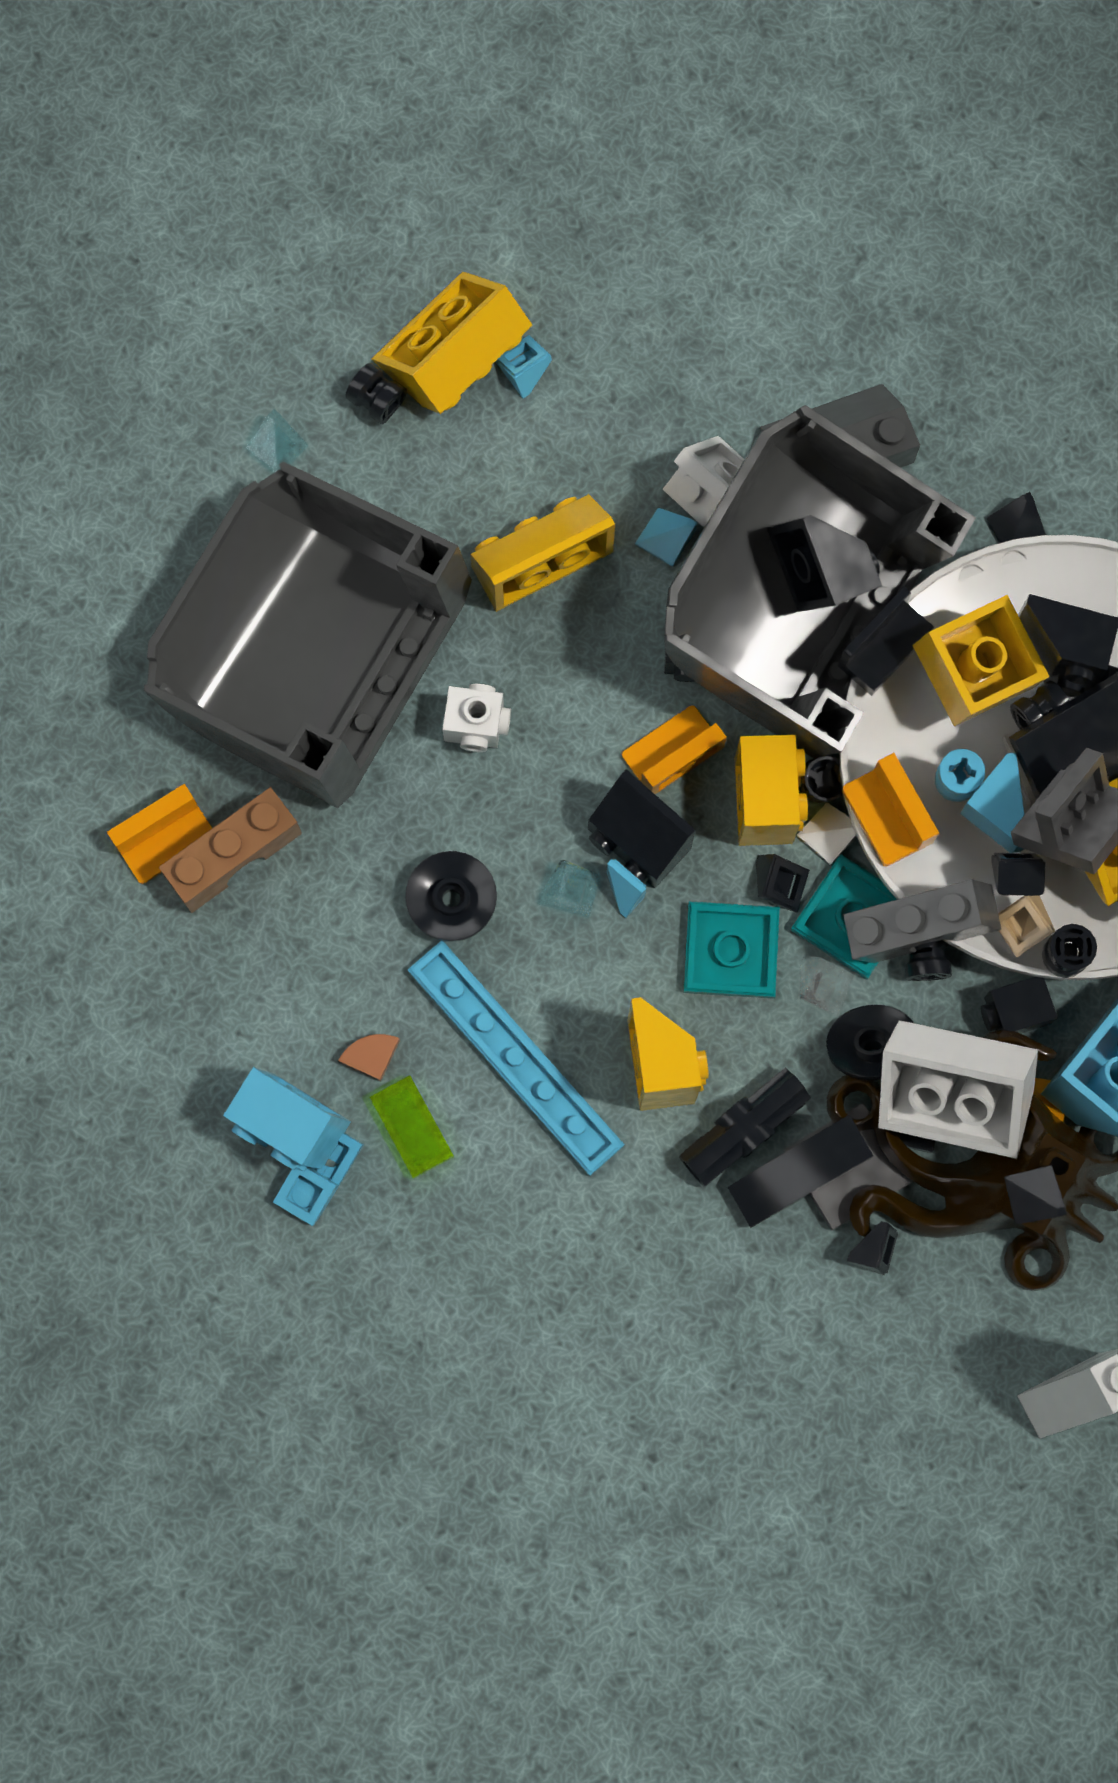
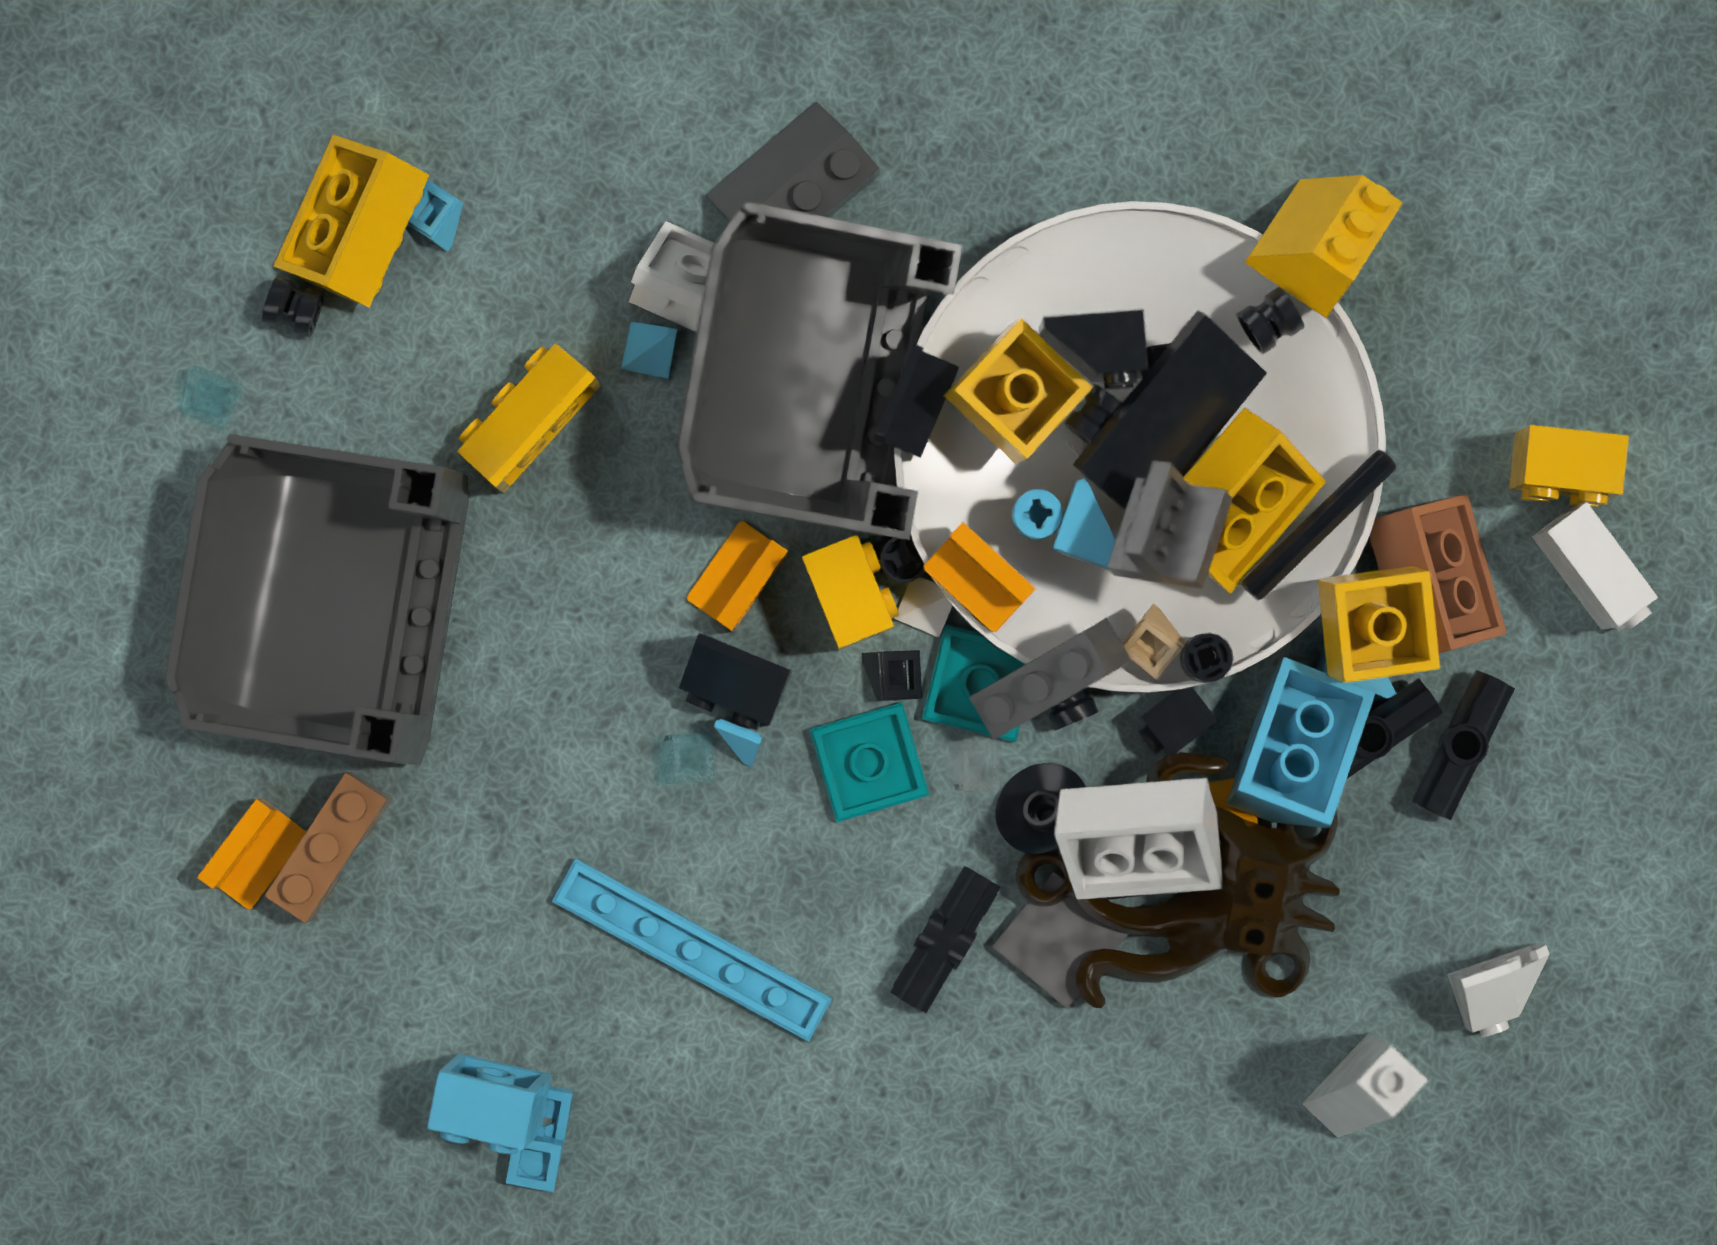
camera: 20 degrees left, 10 degrees up
nougat tile [338,1034,400,1082] -> none
clear neon green tile [369,1075,454,1180] -> none
black dish [405,851,497,941] -> none
white brick [443,684,511,752] -> none
yellow slope [627,997,709,1111] -> none
black slope [727,1115,874,1228] -> none
black slope [767,515,882,612] -> none
black slope [847,1221,898,1275] -> none
black slope [987,492,1046,543] -> none
black slope [991,853,1046,896] -> none
black slope [1003,1165,1067,1224] -> none

